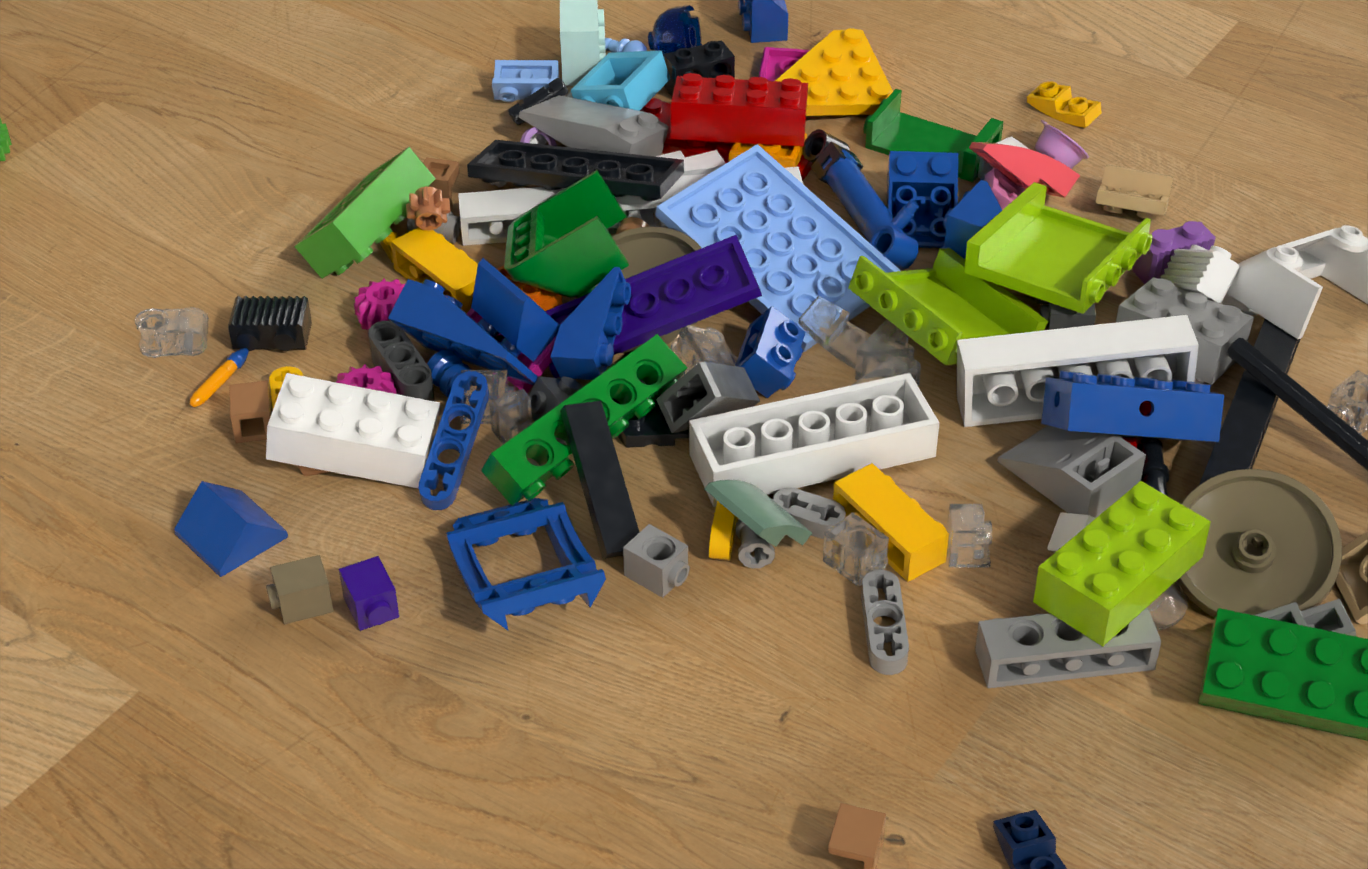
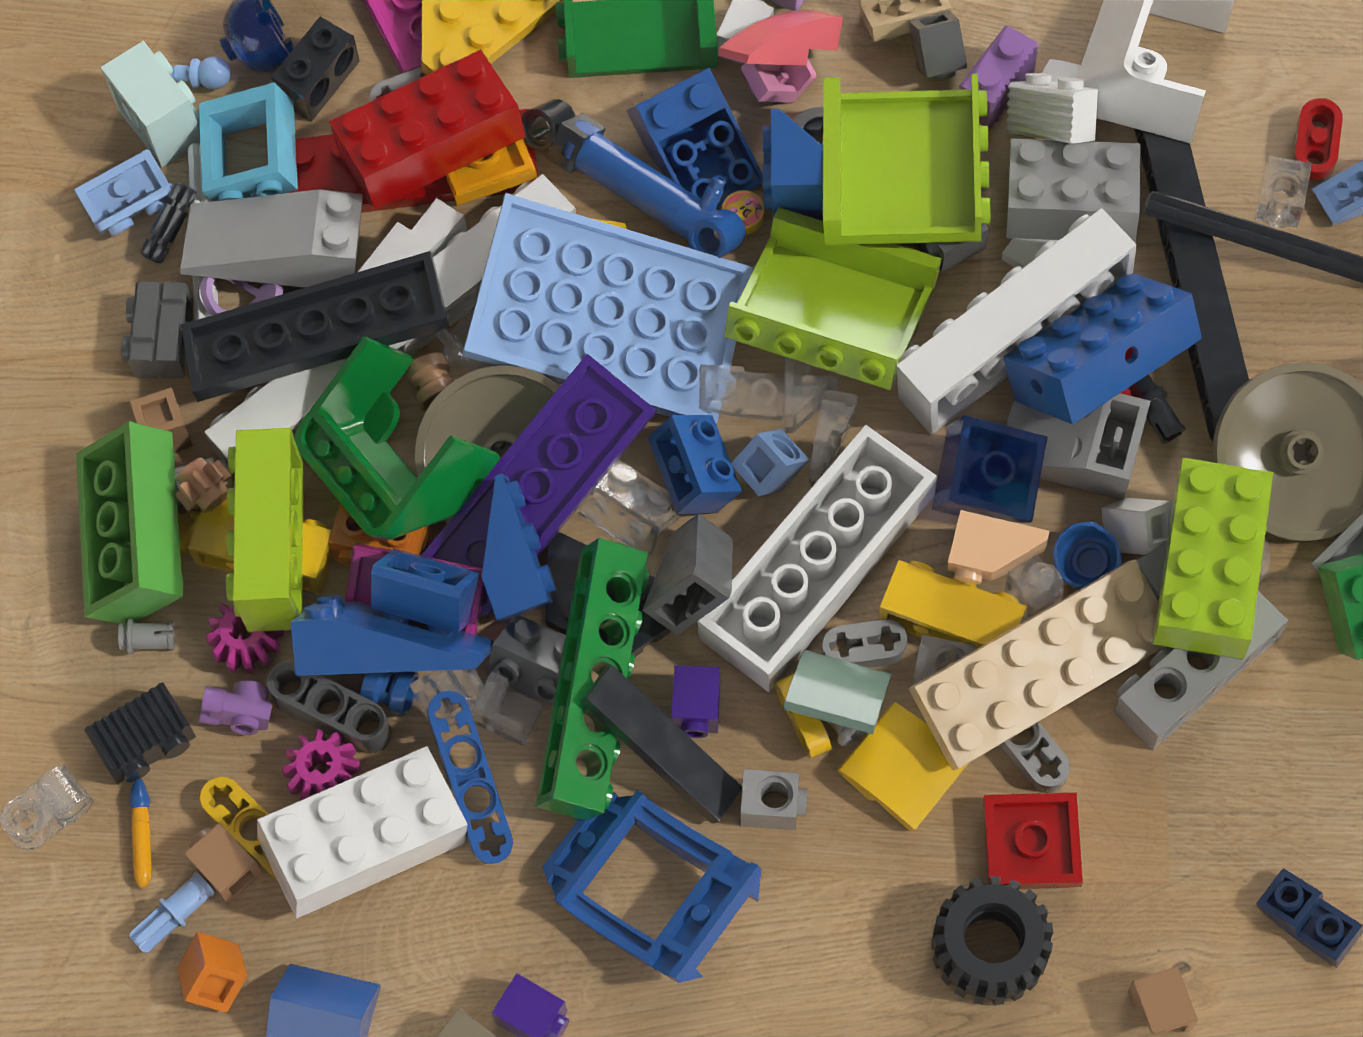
camera: 30 degrees left, 25 degrees up
none -> light grey pin [118,619,175,654]
none -> dark grey brick [121,281,193,379]
none -> light blue axle [129,872,215,953]
none -> orange panel [177,931,247,1013]
none -> medium lavender plate [199,681,272,735]
none -> lime brick [226,427,303,632]
none -> dark purple brick [672,665,721,738]
none -> tile [722,190,764,235]
none -> medium blue brick [731,429,810,496]
none -> yellow slope [837,702,970,831]
none -> tan plate [908,559,1165,770]
none -> dark grey brick [909,11,967,80]
none -> clear blue slope [932,415,1048,523]
none -> black tyre [932,876,1054,1006]
none -> light nougat slope [947,510,1050,584]
none -> red plate [983,792,1083,889]
none -> blue hair [1052,521,1122,590]

